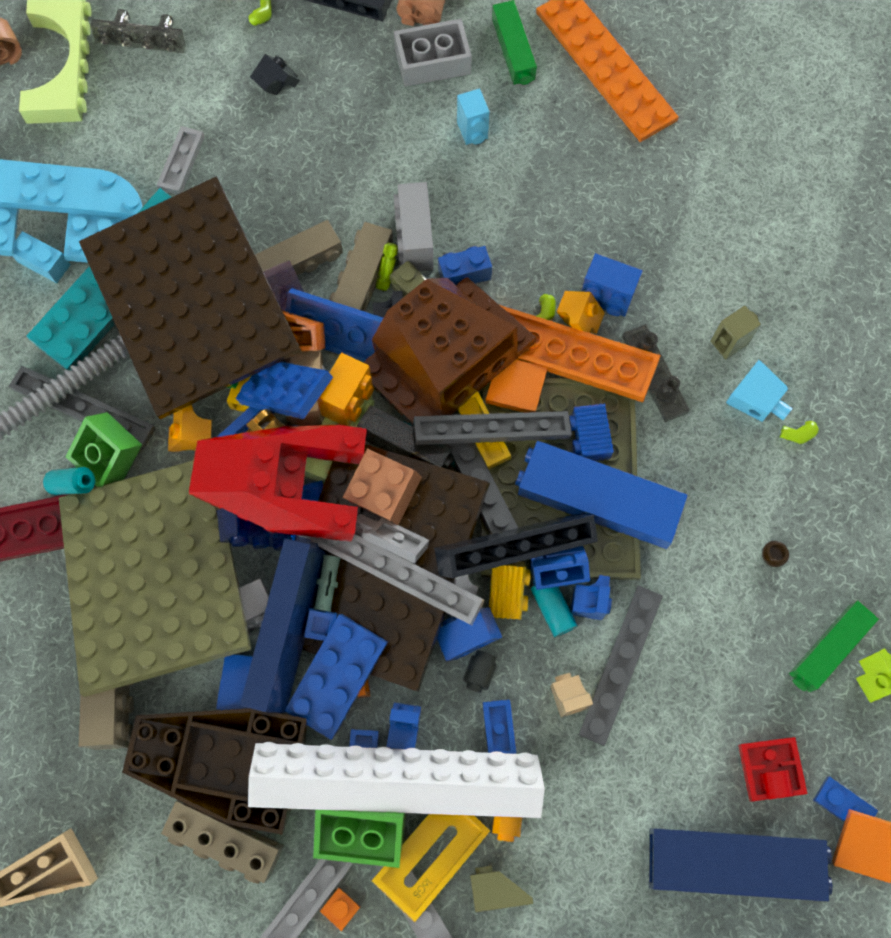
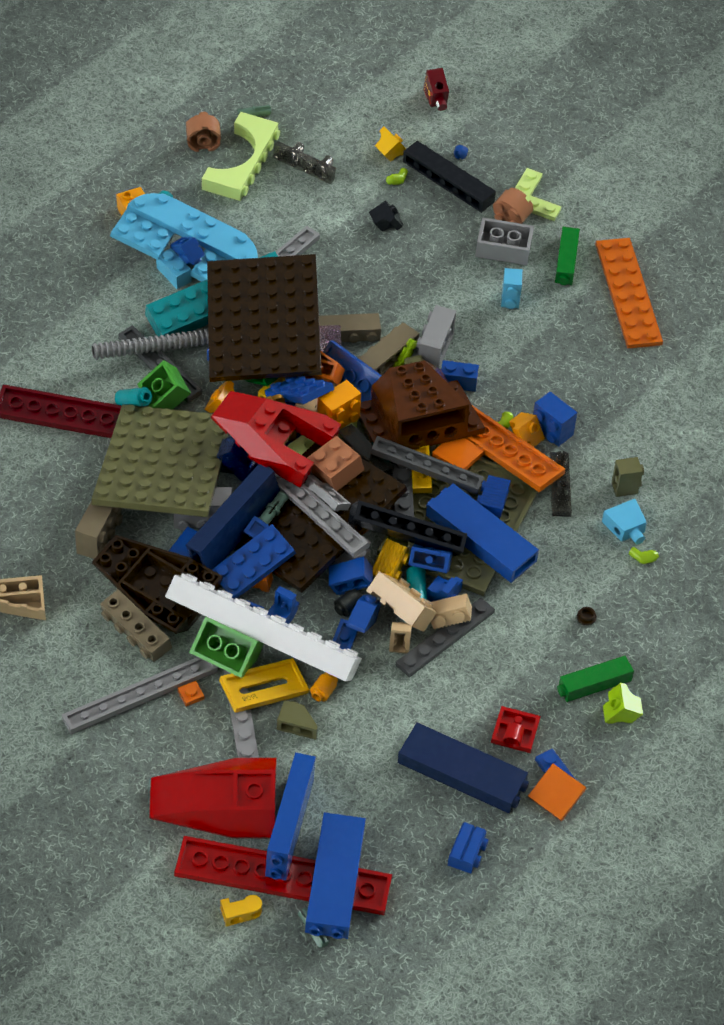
camera: 20 degrees right, 20 degrees down
none -> blue brick [170,237,205,265]
none -> blue slope [346,594,381,633]
none -> tan wedge [366,571,437,632]
none -> tan brick [431,593,472,630]

